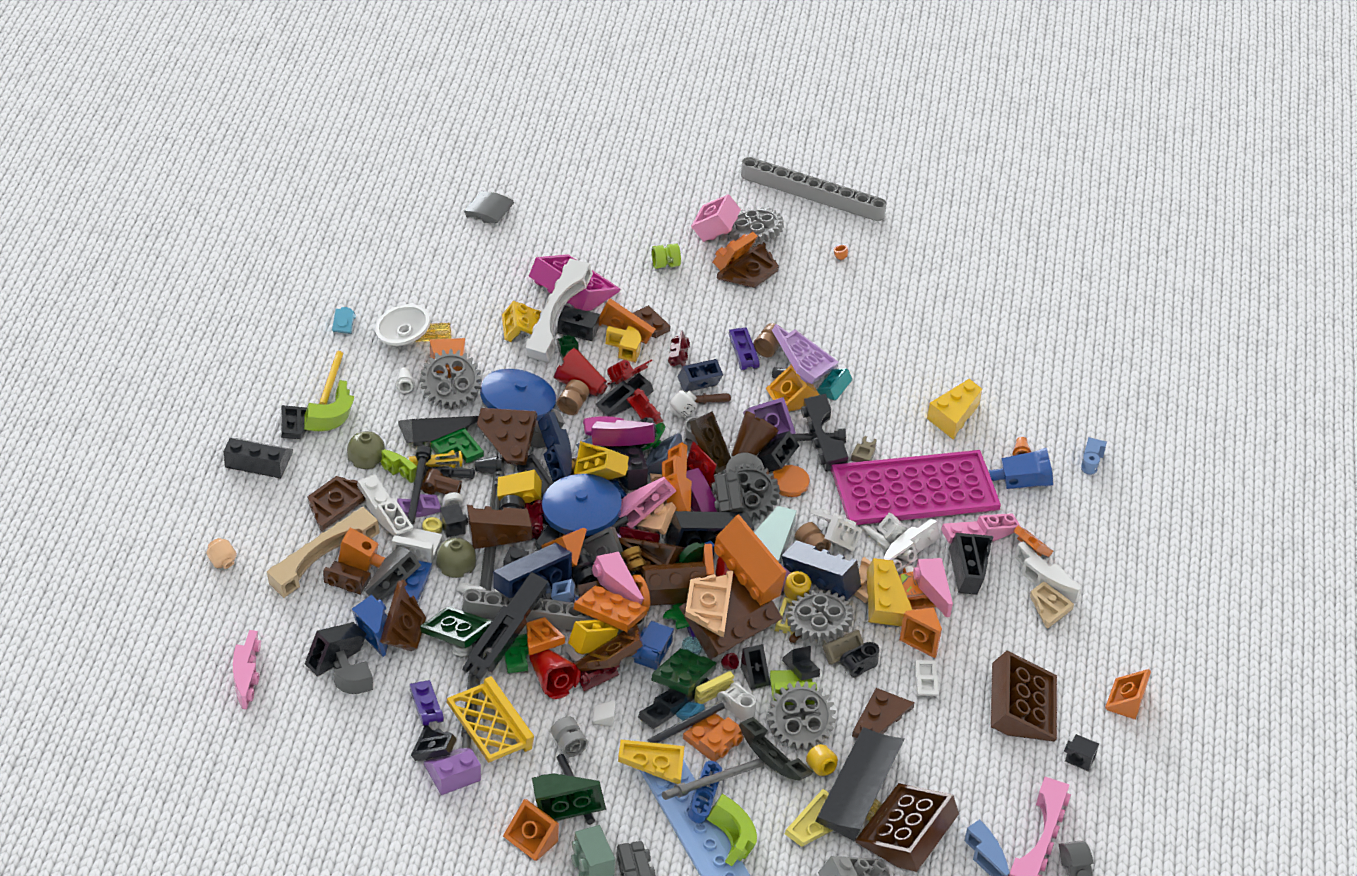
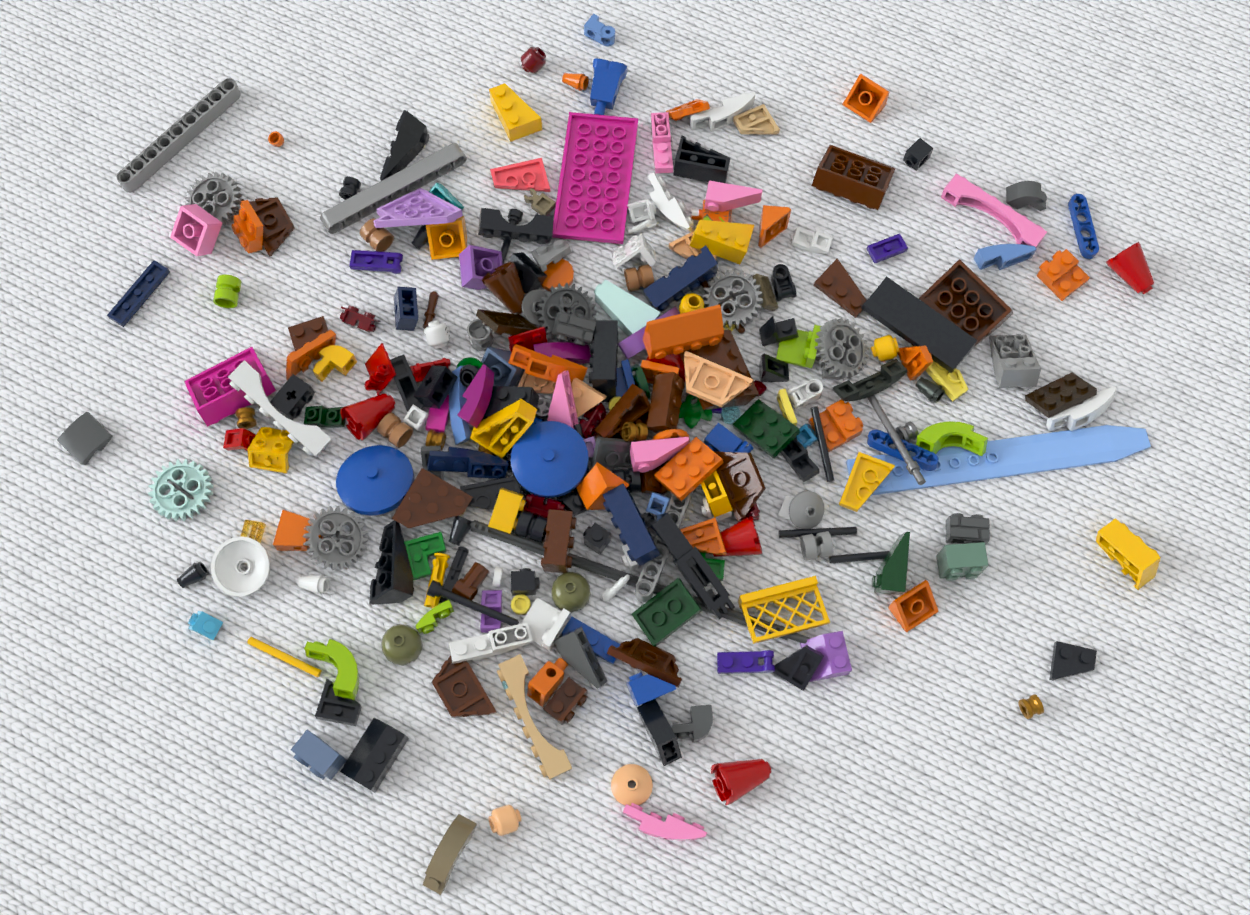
camera: 70 degrees left, 25 degrees up
none -> dark blue plate [107,260,170,327]
none -> light aqua gear [148,459,214,521]
none -> black cone [177,562,209,588]
none -> red bracket [223,428,256,451]
none -> pearl gold wheel [235,407,257,429]
none -> sand blue brick [291,729,347,780]
none -> light grey beam [320,143,467,234]
none -> black wheel [339,176,361,200]
none -> black wedge [380,110,429,181]
none -> white slope [403,405,429,432]
none -> black brick [413,365,458,409]
none -> dark tan arch [422,814,477,895]
none -> pearl gold wheel [426,429,446,451]
none -> coral wing [490,158,550,192]
none -> dark red head [521,47,546,73]
none -> light grey wing [531,239,572,272]
none -> light nougat dish [611,764,653,806]
none -> red cone [711,759,771,806]
none -> black bar [778,527,857,538]
none -> light grey dish [789,491,824,529]
none -> dark purple plate [867,233,908,264]
none -> flat silver wheel [895,421,919,442]
none -> orange wing [897,345,933,381]
none -> pearl dark grey cone [915,377,945,403]

